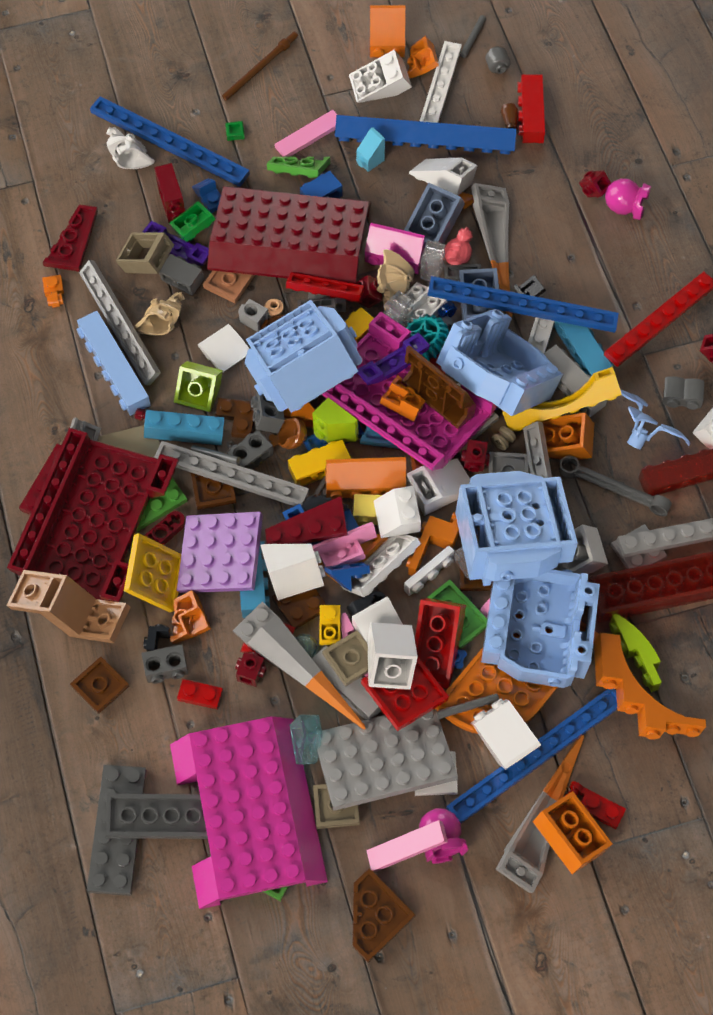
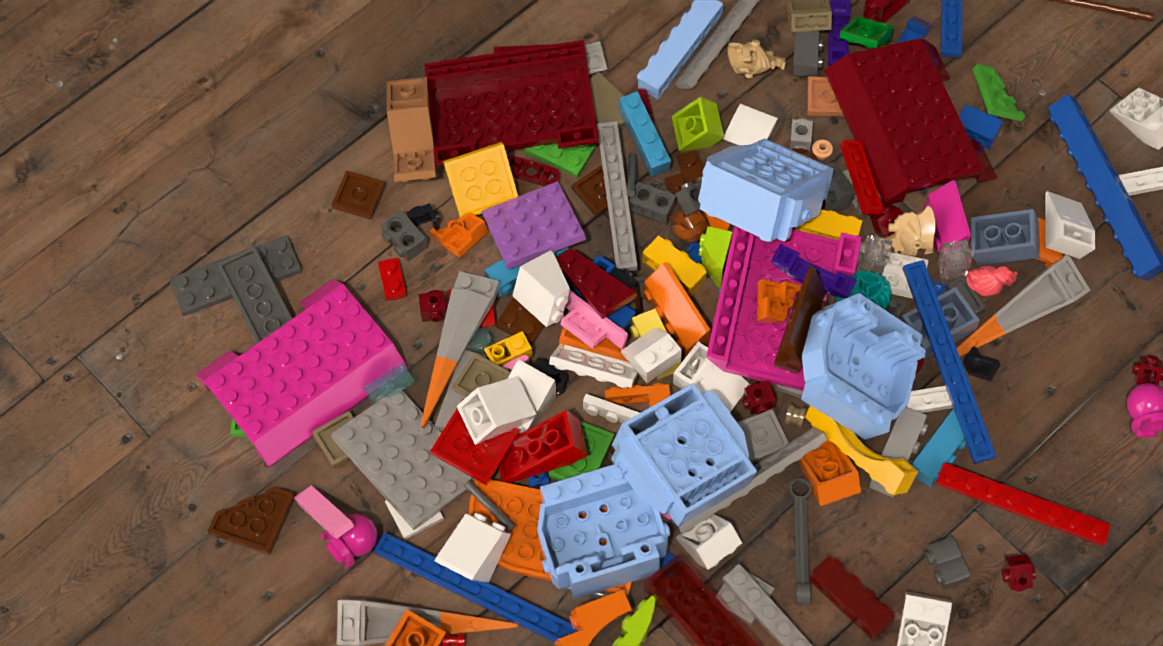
camera: 65 degrees right, 0 degrees up
green tile [225,121,245,141] -> none
bright pink tile [275,110,337,157] -> none
blue slope [324,562,370,591] -> none
medium azure slope [356,127,385,172] -> none
clear blue tile [437,302,457,318] -> none
light blue plant [621,390,690,450] -> none

